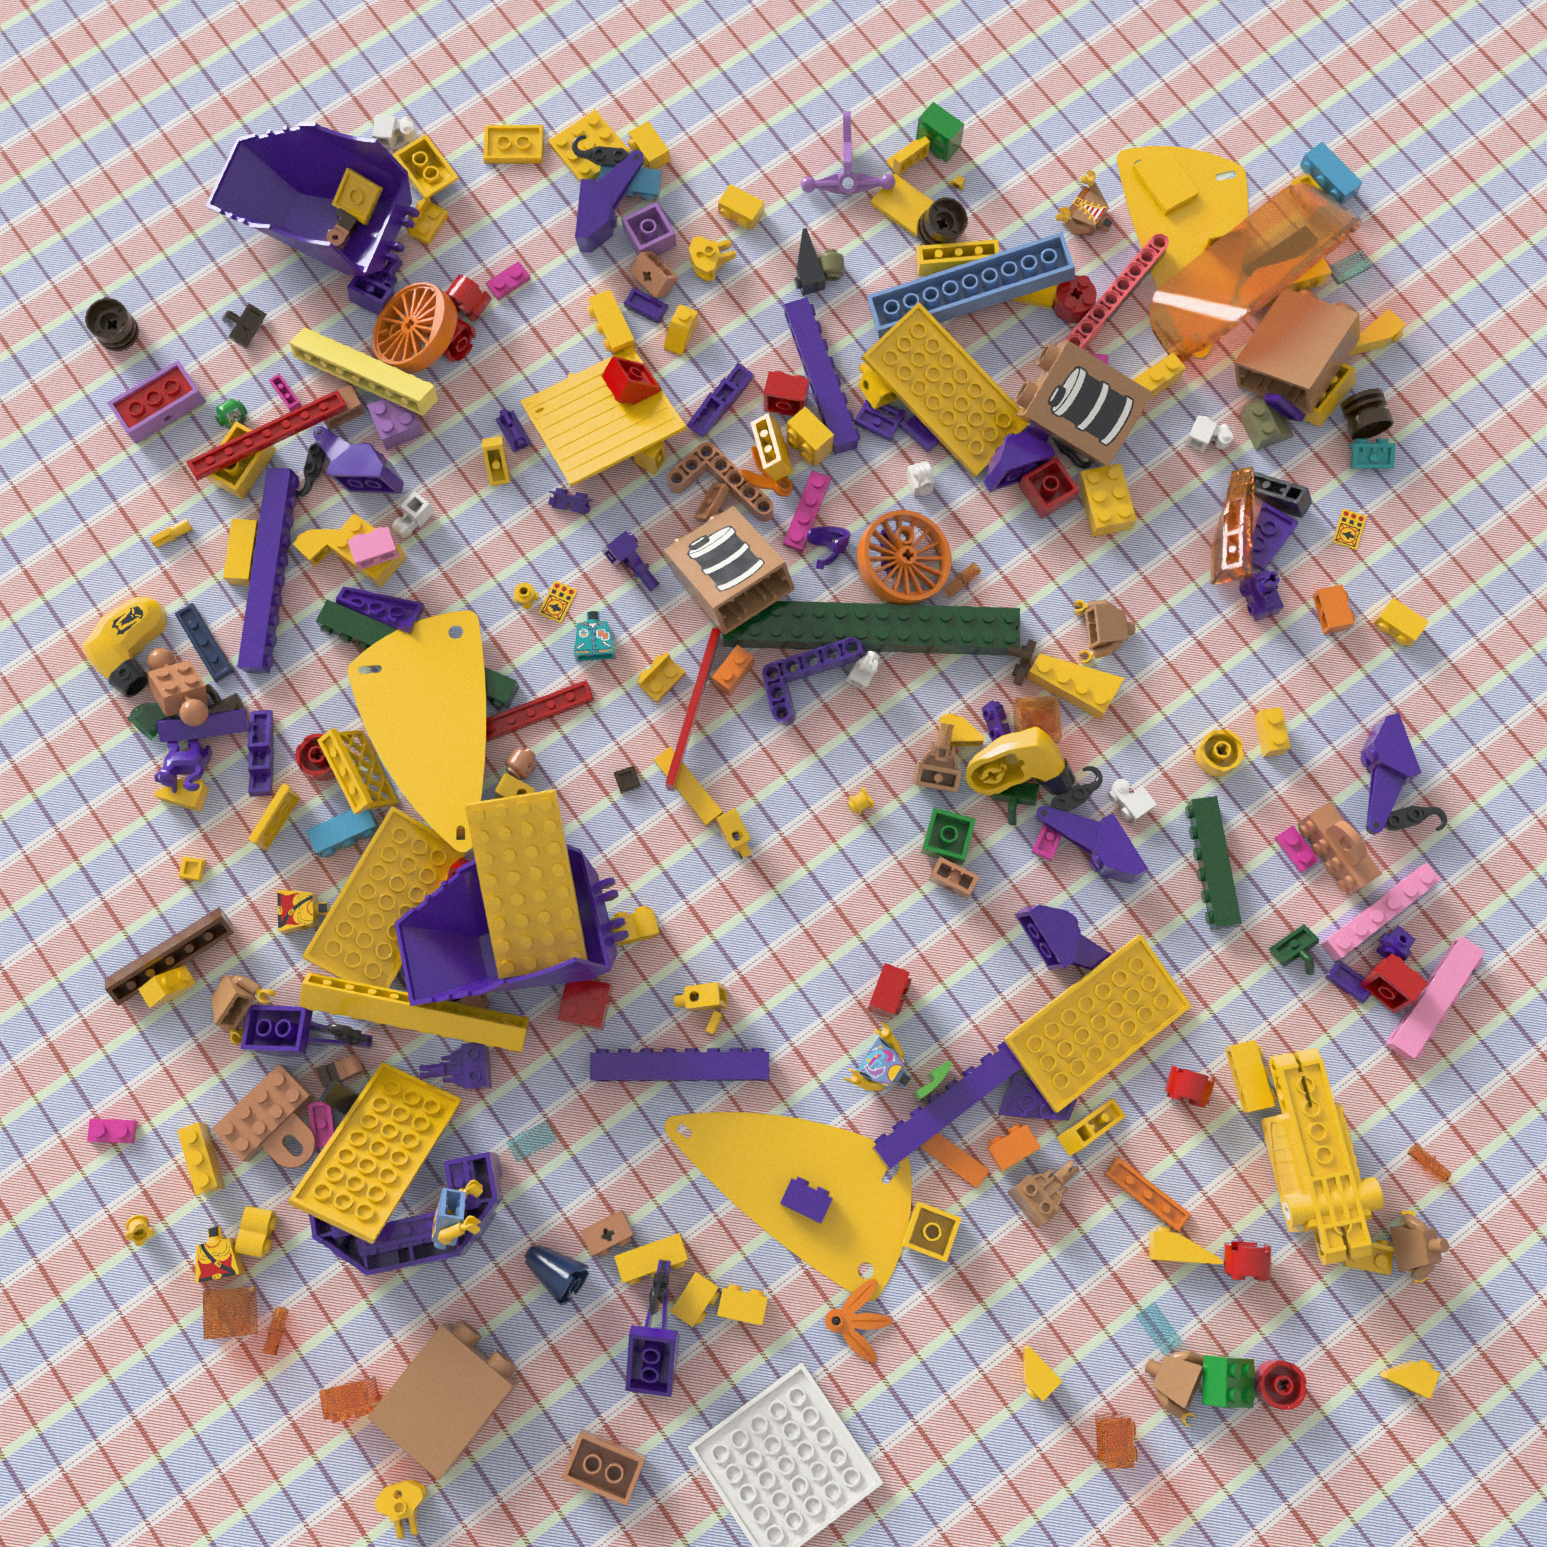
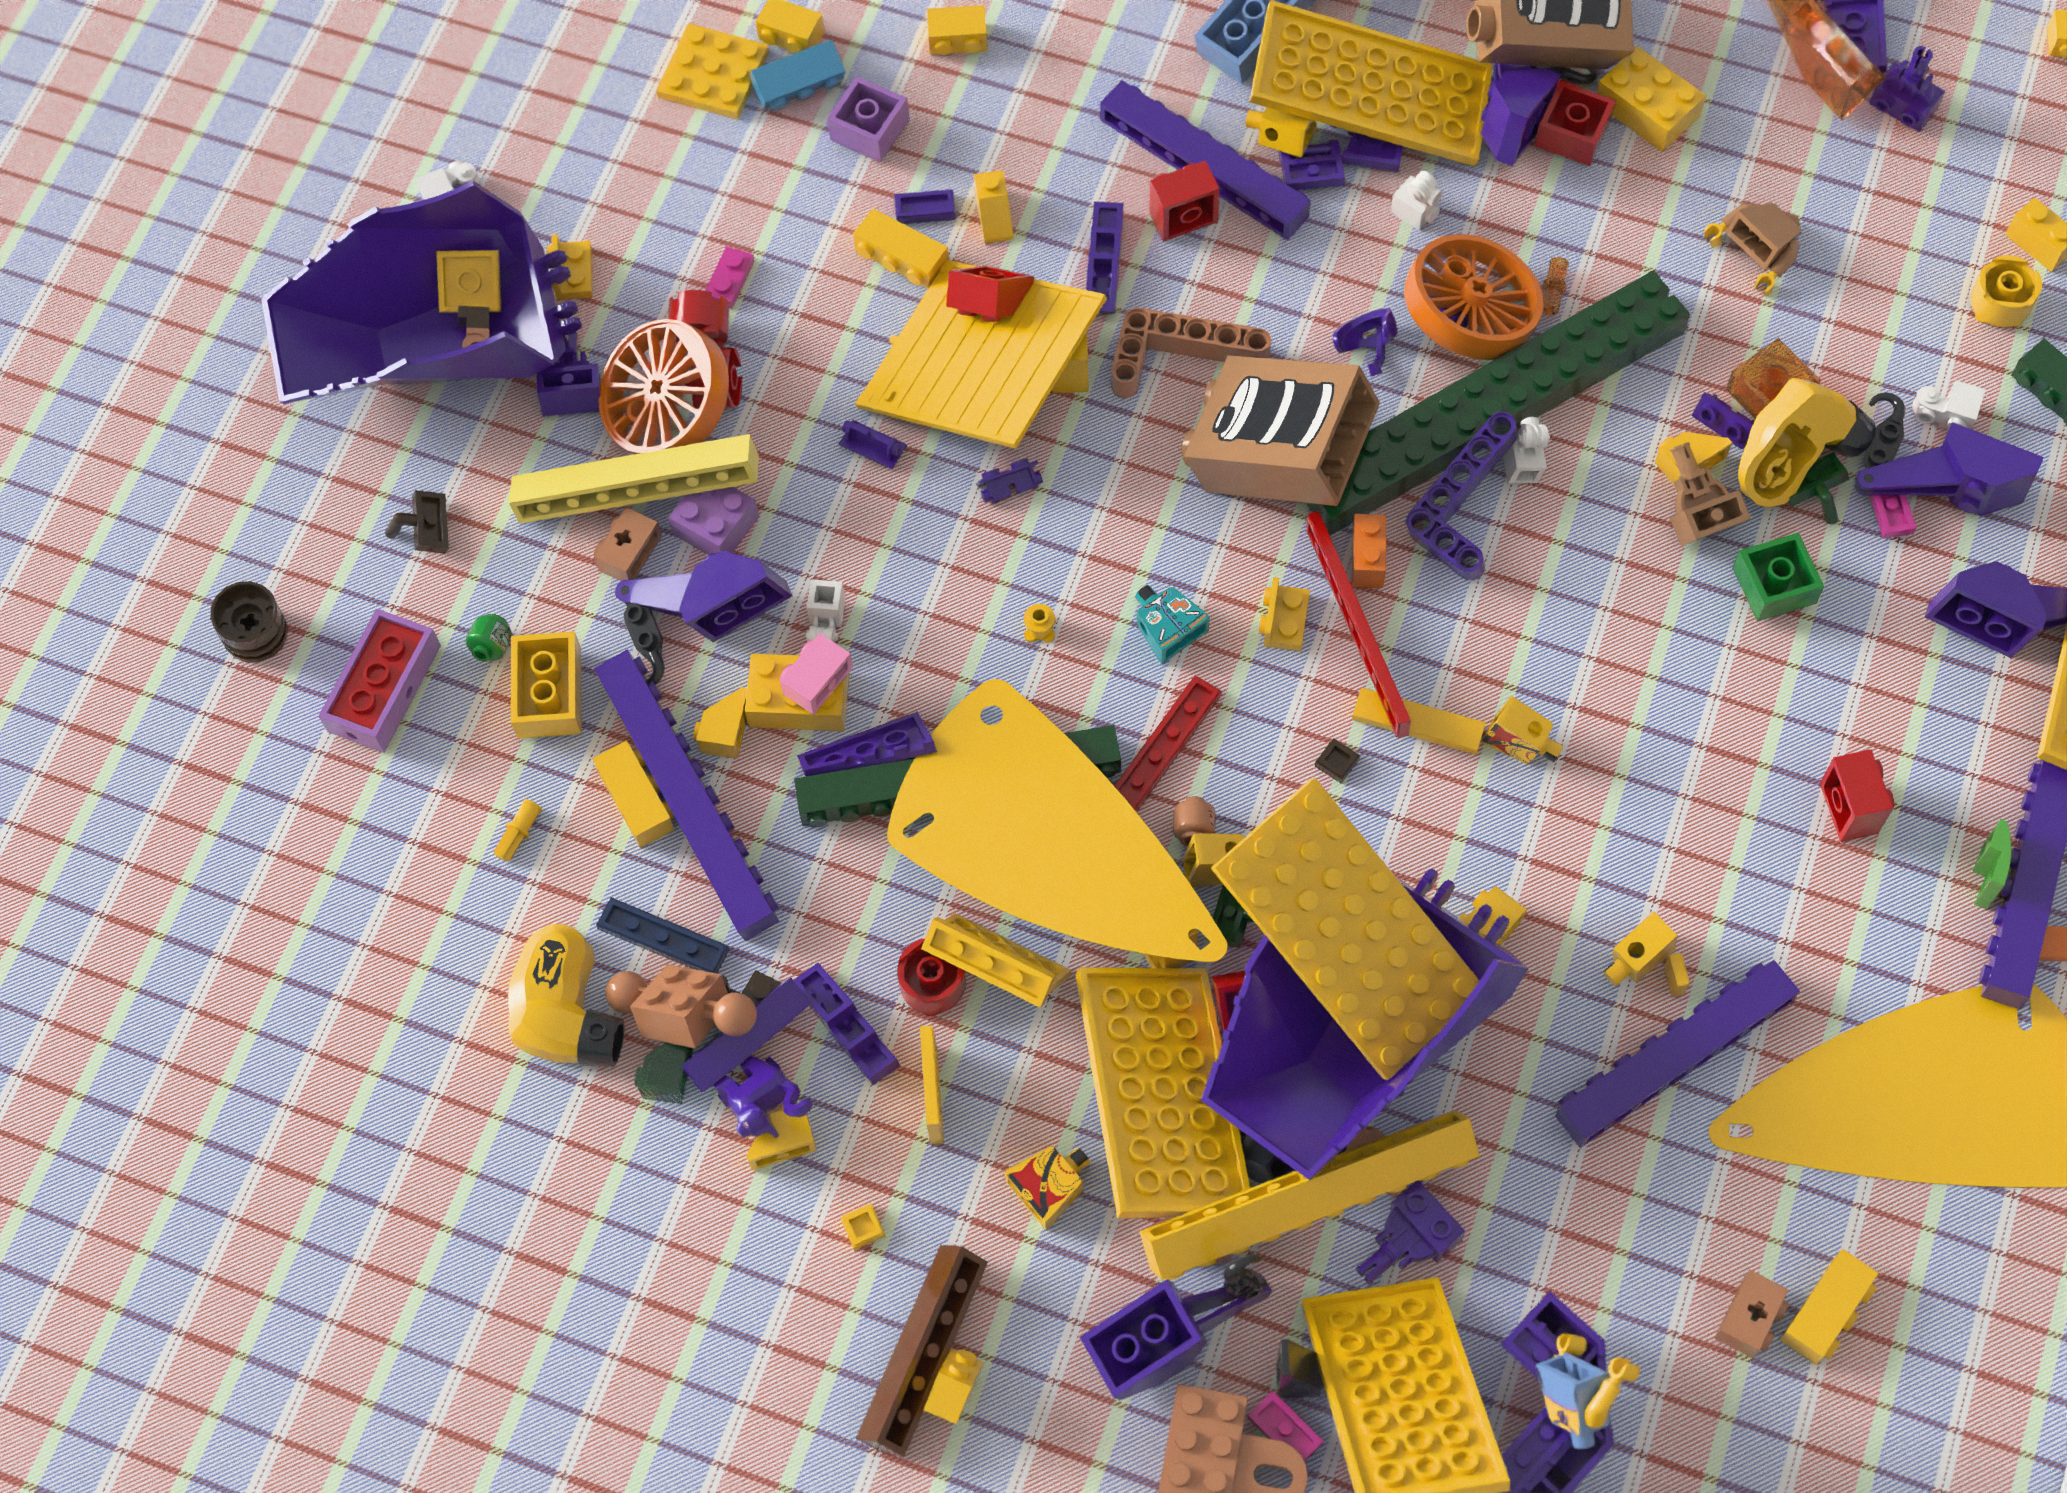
camera: 30 degrees left, 10 degrees down
red tile [186,390,348,481] -> none
medium nougat torso [211,975,276,1044] -> none
dark pink piece [269,373,302,412] -> none
dark azure brick [306,809,379,858] -> none
leg [316,1054,364,1088] -> none
yellow slope [393,134,459,200] -> none
yellow slope [482,436,510,486] -> none
yellow tile [483,125,544,164] -> none
clear light blue tile [507,1120,557,1162] -> none
dark blue cone [525,1245,589,1306] -> none
yellow sticker [538,580,577,623] -> none
red brick [557,980,613,1031] -> none
dark purple slope [572,135,645,253] -> none
dark purple brick [602,530,660,592] -> none
dark purple slope [625,1259,680,1397] -> none
nougat brick [629,251,679,298] -> none
yellow brick [670,1271,720,1328] -> none
yellow hinge [689,236,737,282] -> none
nougat plate [694,483,731,522] -> none
yellow brick [717,1284,768,1326] -> none
orange plant [739,443,792,497] -> none
yellow brick [751,413,793,482] -> none
dark purple brick [780,1176,833,1224] -> none
dark pink plate [783,471,831,553] -> none
yellow brick [787,407,834,467] -> none
black slope [794,228,826,296] -> none
olive head [818,249,845,281] -> none
torso [844,1022,911,1091] -> none
yellow brick [847,787,875,815] -> none
nougat brick [928,857,979,900] -> none
dark brown plate [1006,639,1037,686] -> none
yellow wedge [1026,654,1125,720] -> none
orange brick [1312,584,1355,635] -> none

